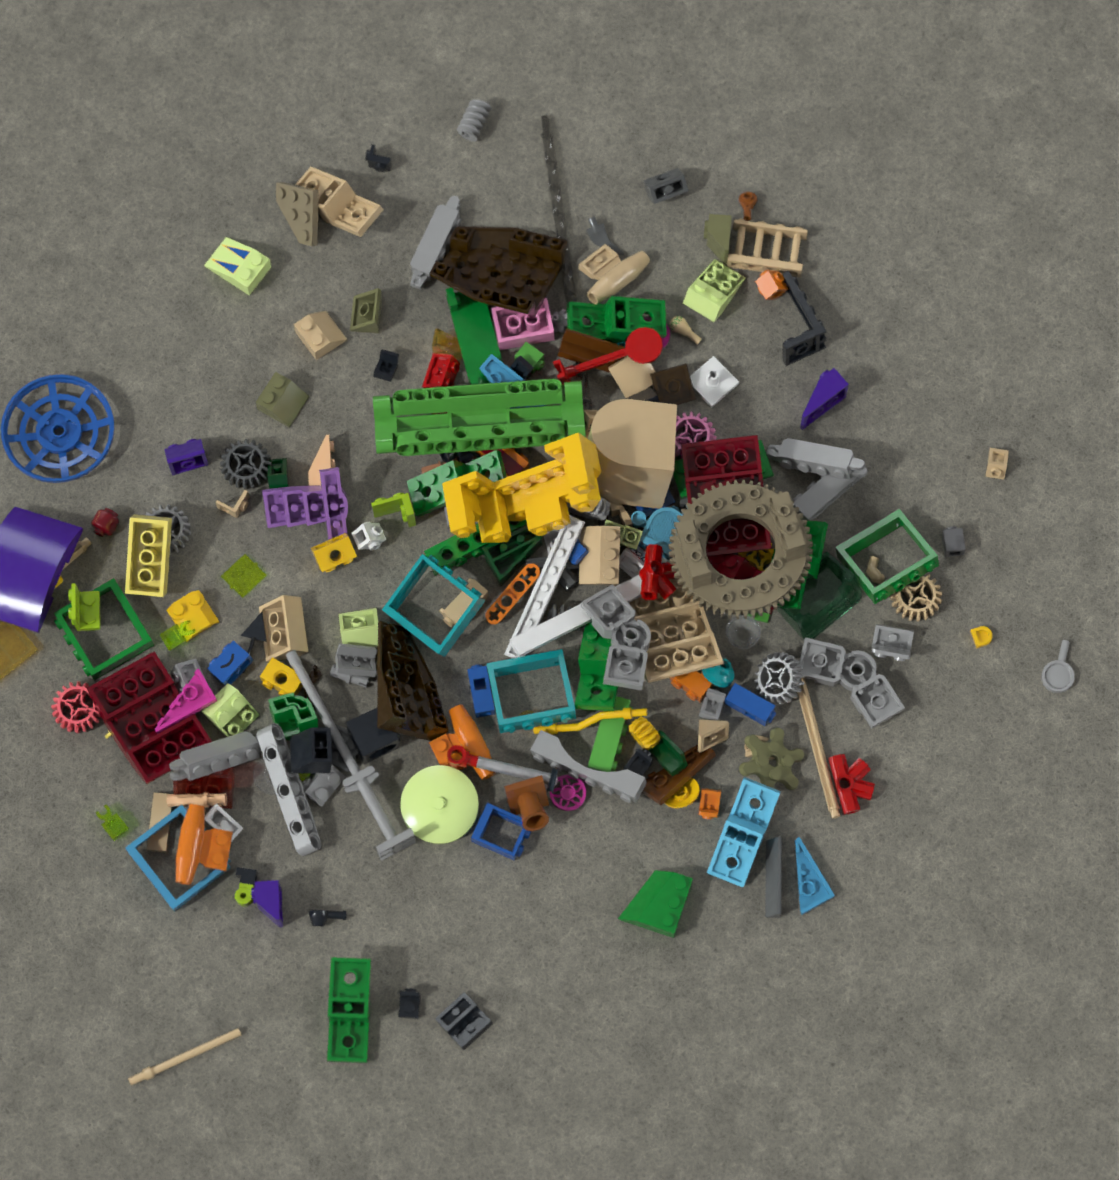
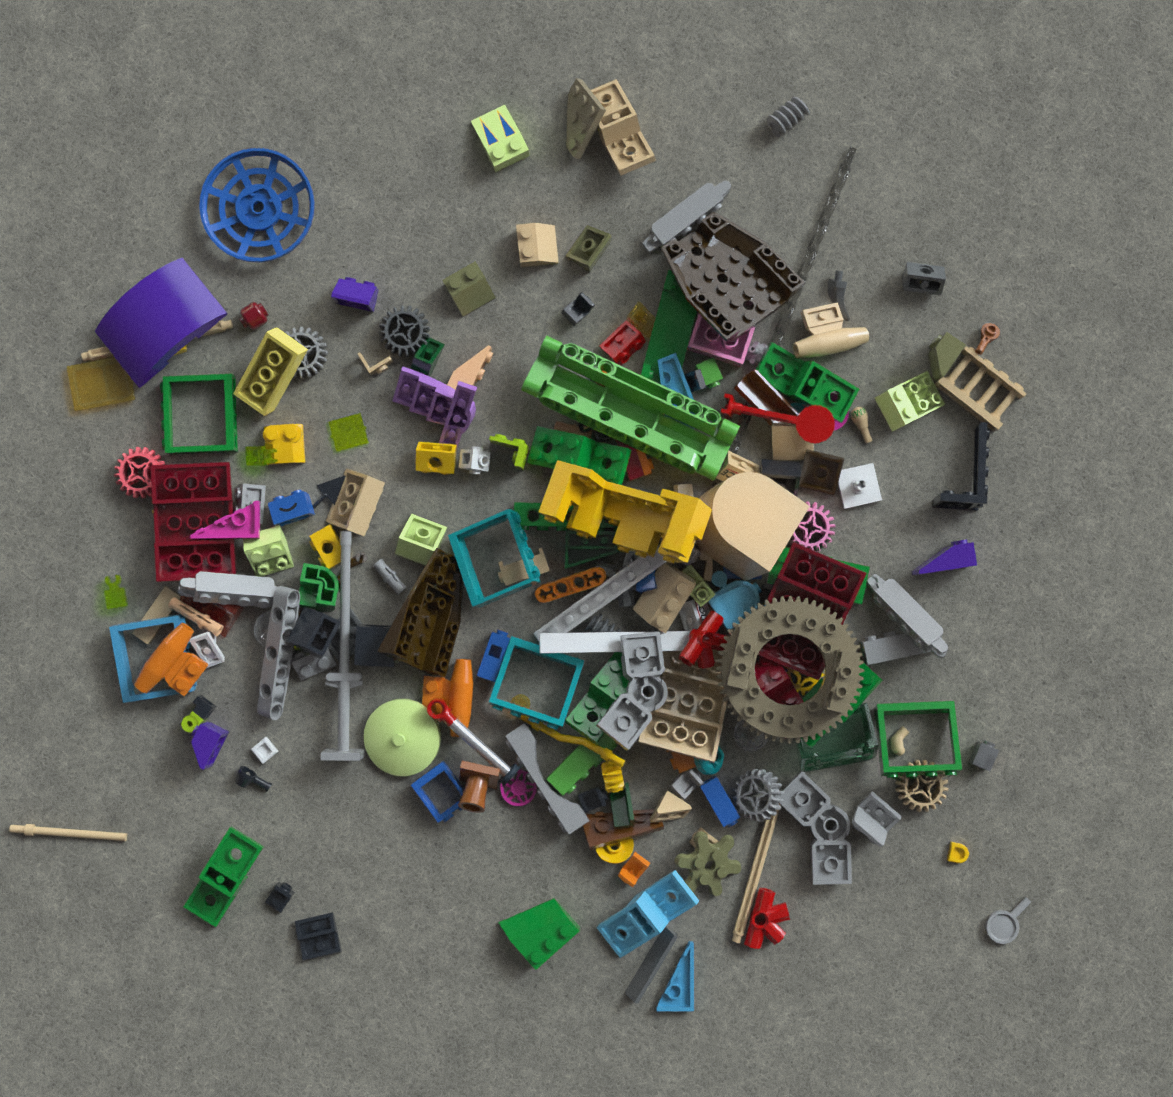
camera: 30 degrees right, 15 degrees up
lime bracket [68,583,101,631] -> none
light grey bracket [335,644,377,677] -> none
black bracket [365,144,392,172] -> none
orange brick [755,270,788,300] -> none
tan bracket [985,448,1009,479] -> none
none -> white tile [251,737,279,764]

